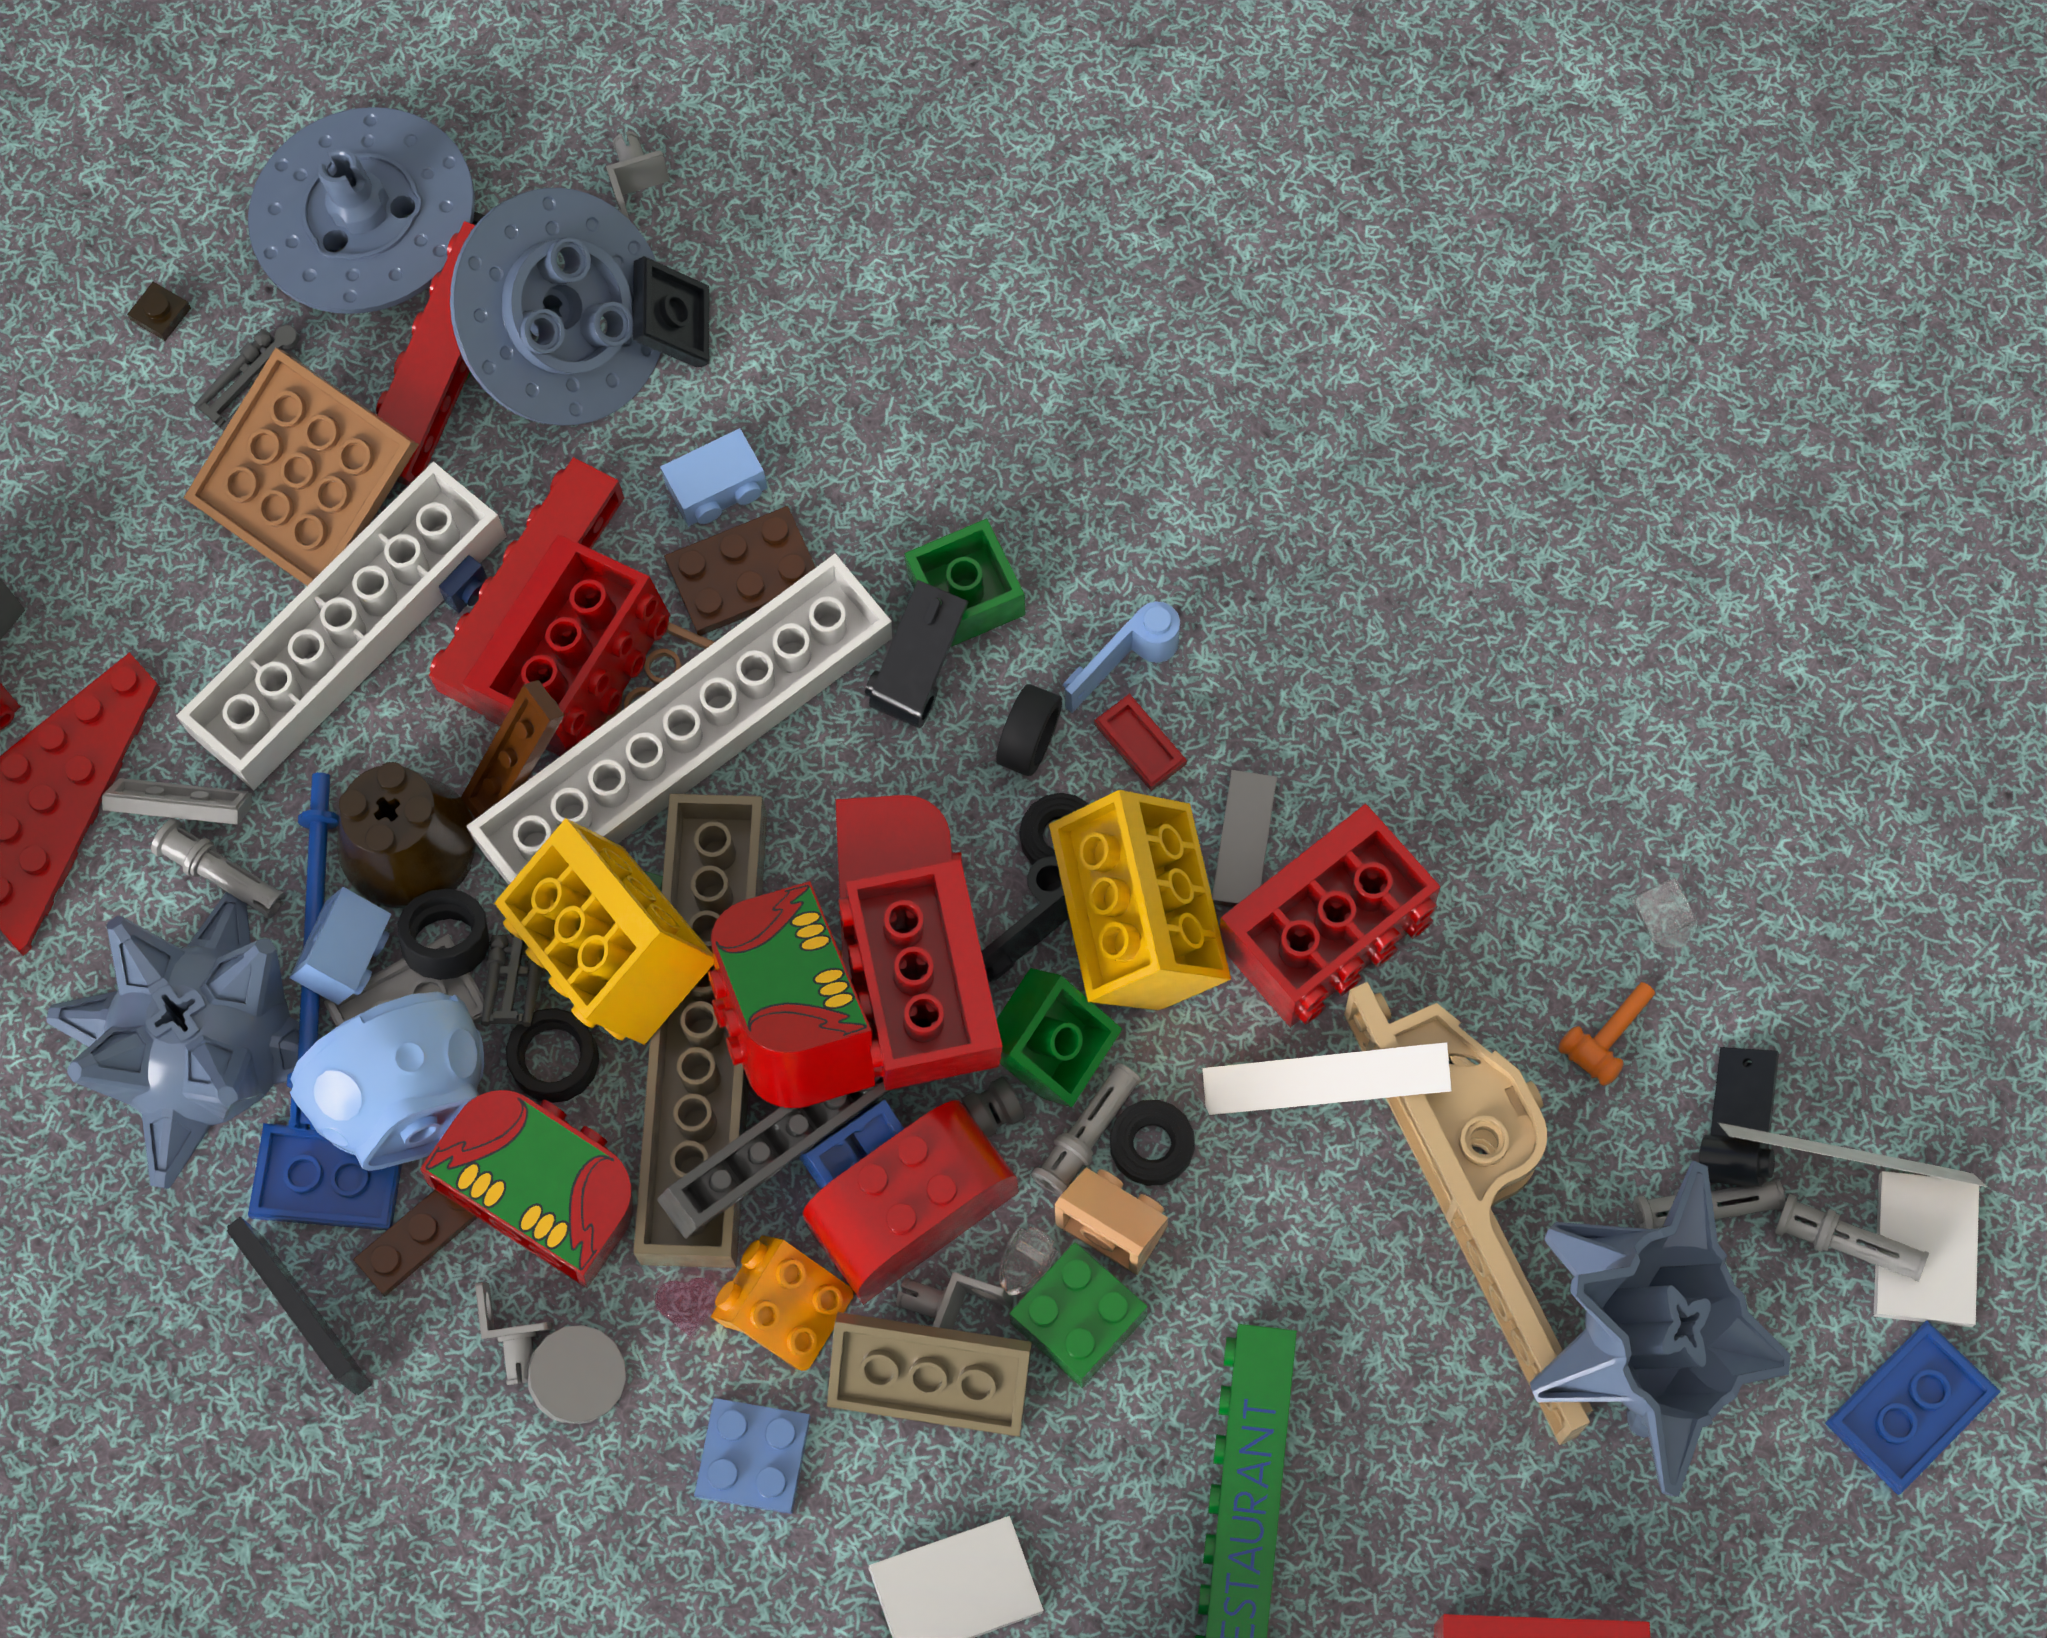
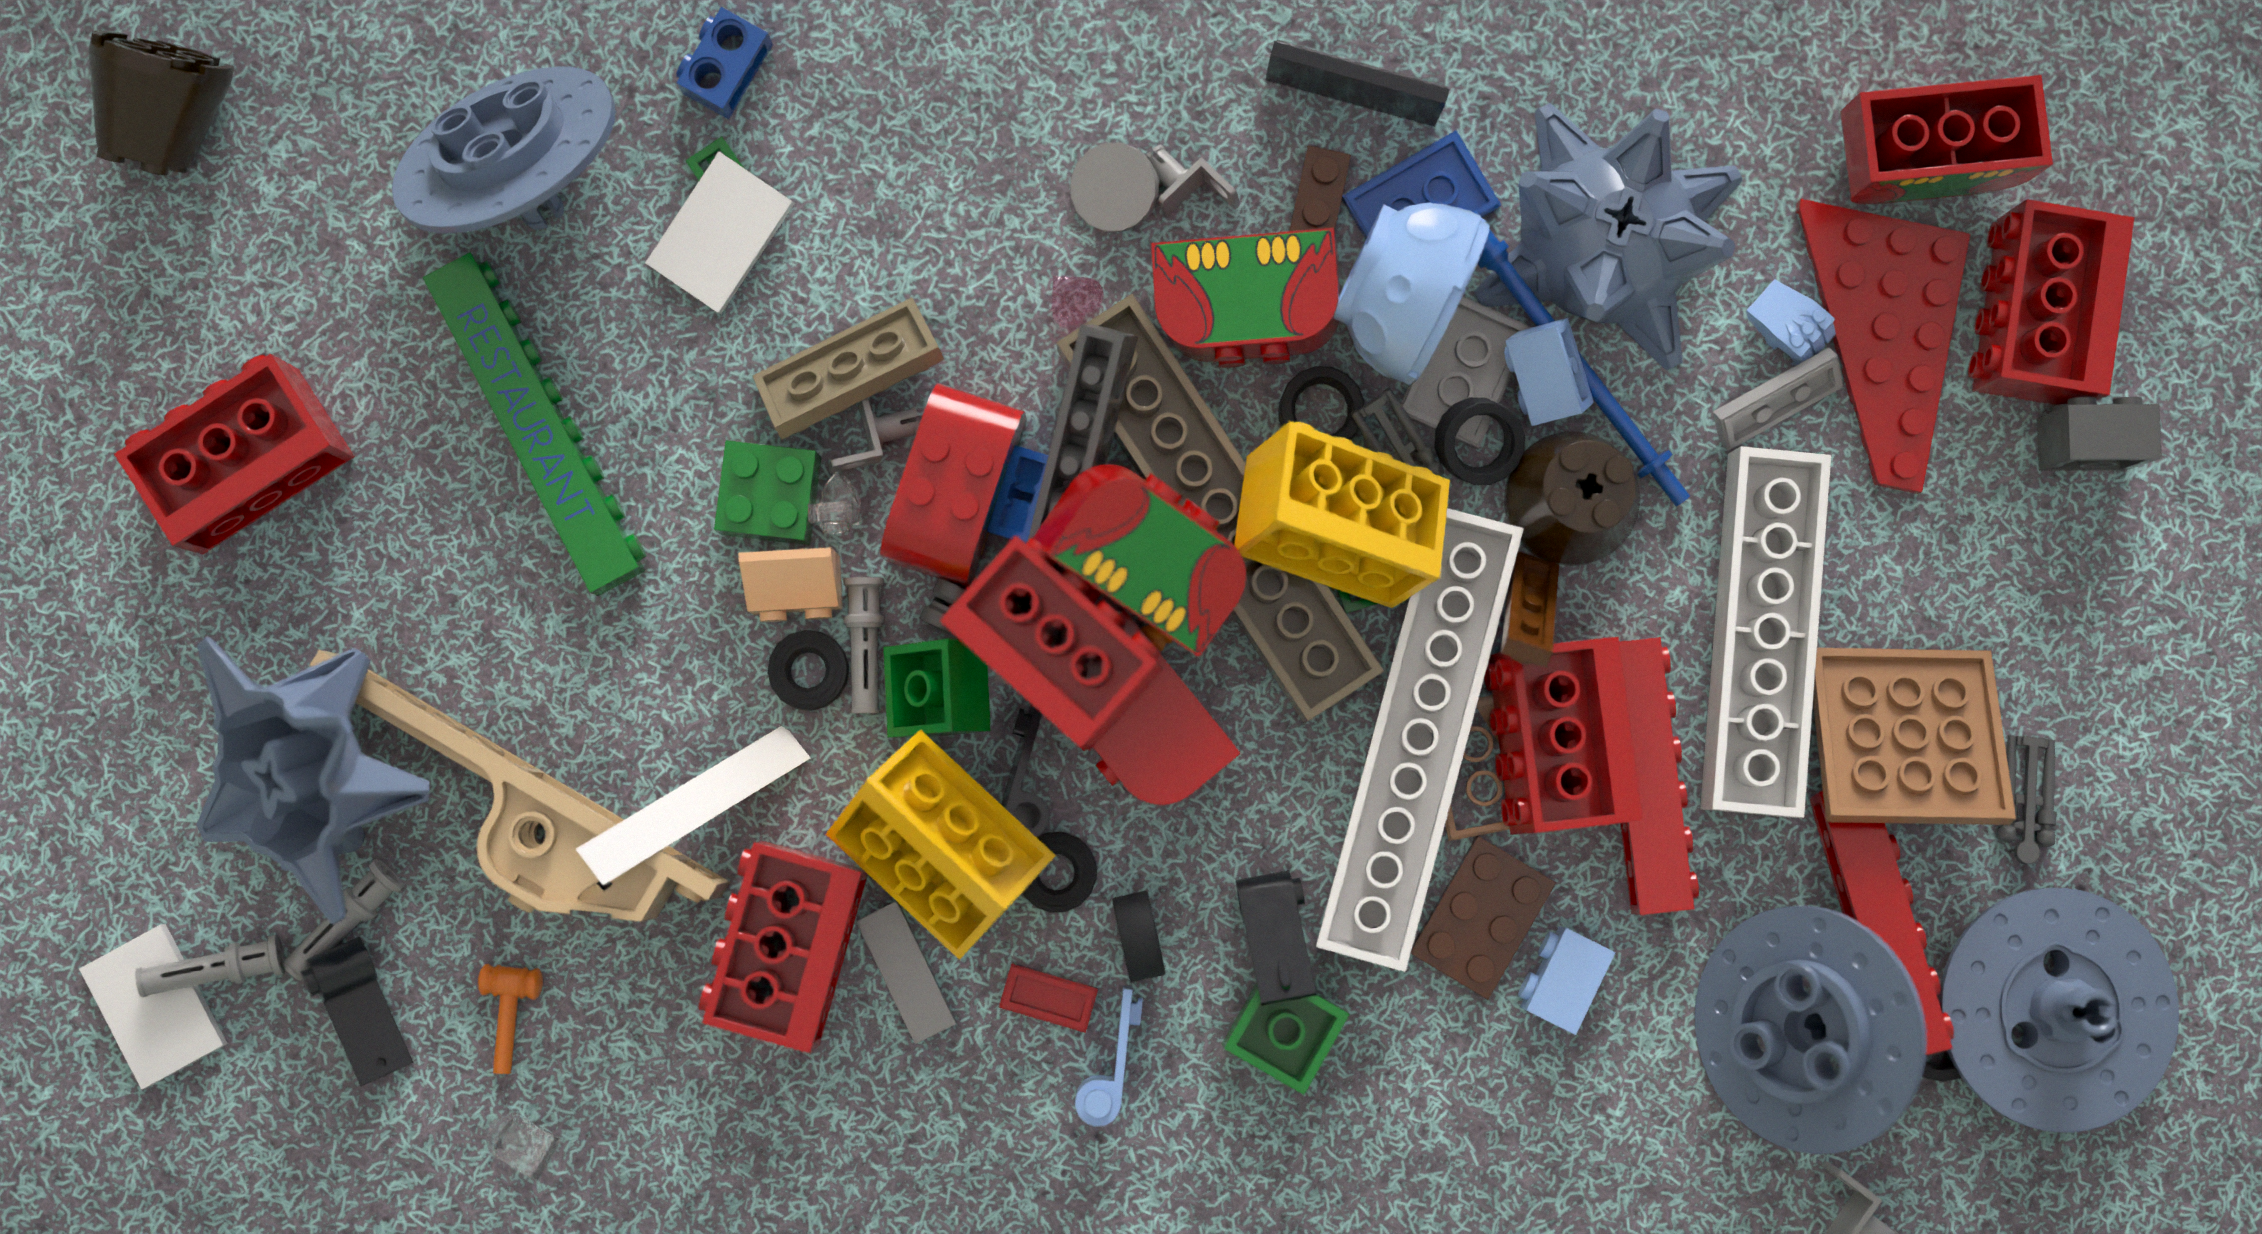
camera: 135 degrees right, 15 degrees up
dark brown plate [127,282,191,341] -> none
light grey pin [151,818,286,919] -> none
dark blue plate [439,555,488,613] -> none
black tile [633,256,709,367] -> none
medium blue plate [694,1398,811,1514] -> none
light orange bracket [710,1235,853,1371] -> none
white sticker [1718,1123,1987,1187] -> none
blue tile [1825,1320,2001,1495] -> none
none -> light blue hand [1746,279,1836,366]

